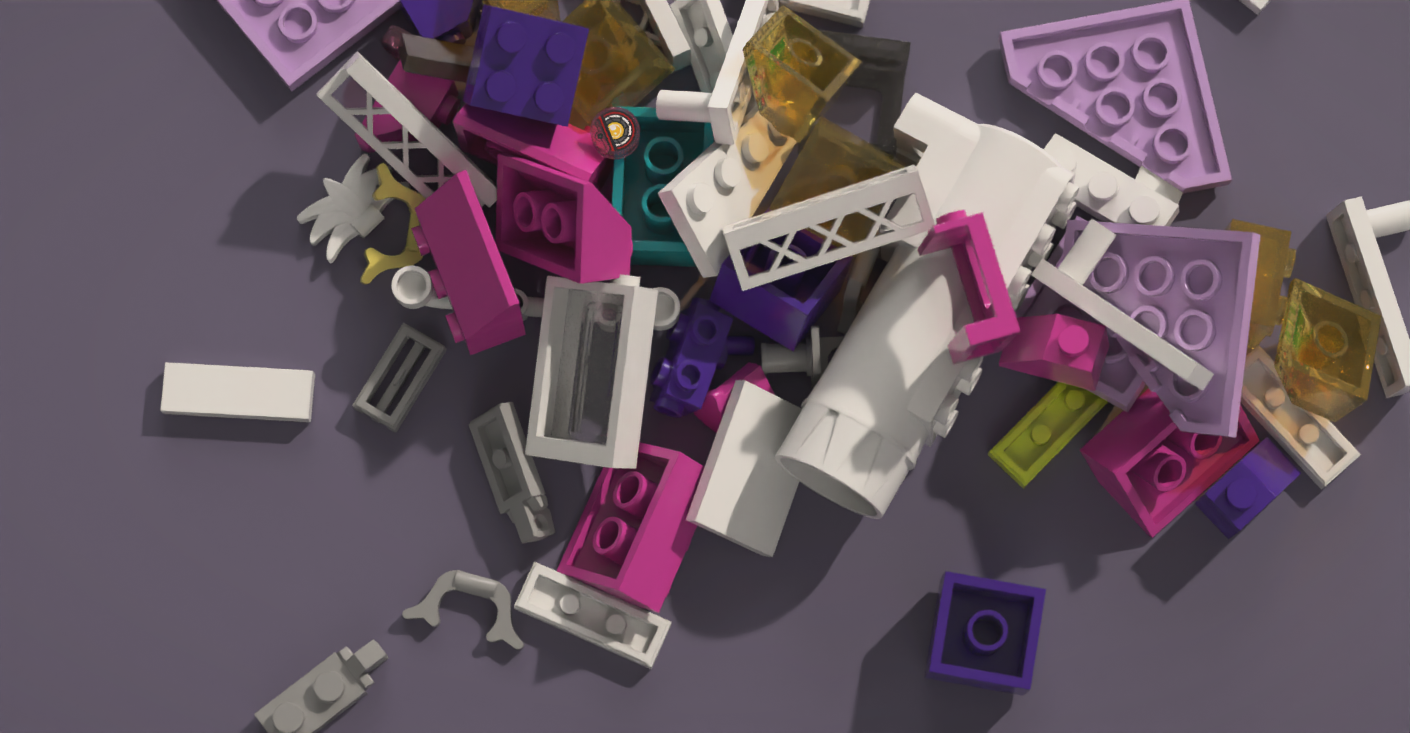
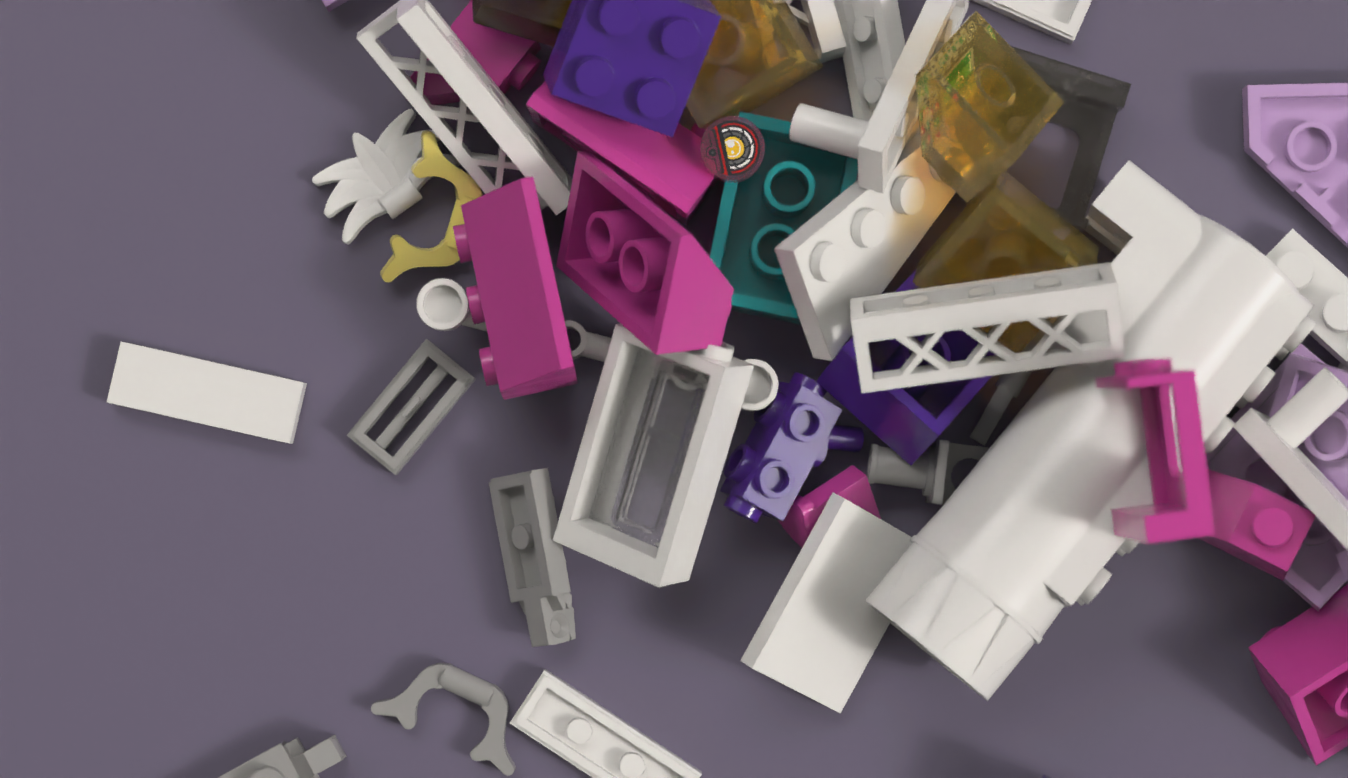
camera: 10 degrees right, 10 degrees up
dark pink slope [557,442,704,613] -> none
neon yellow tile [988,382,1108,489] -> none

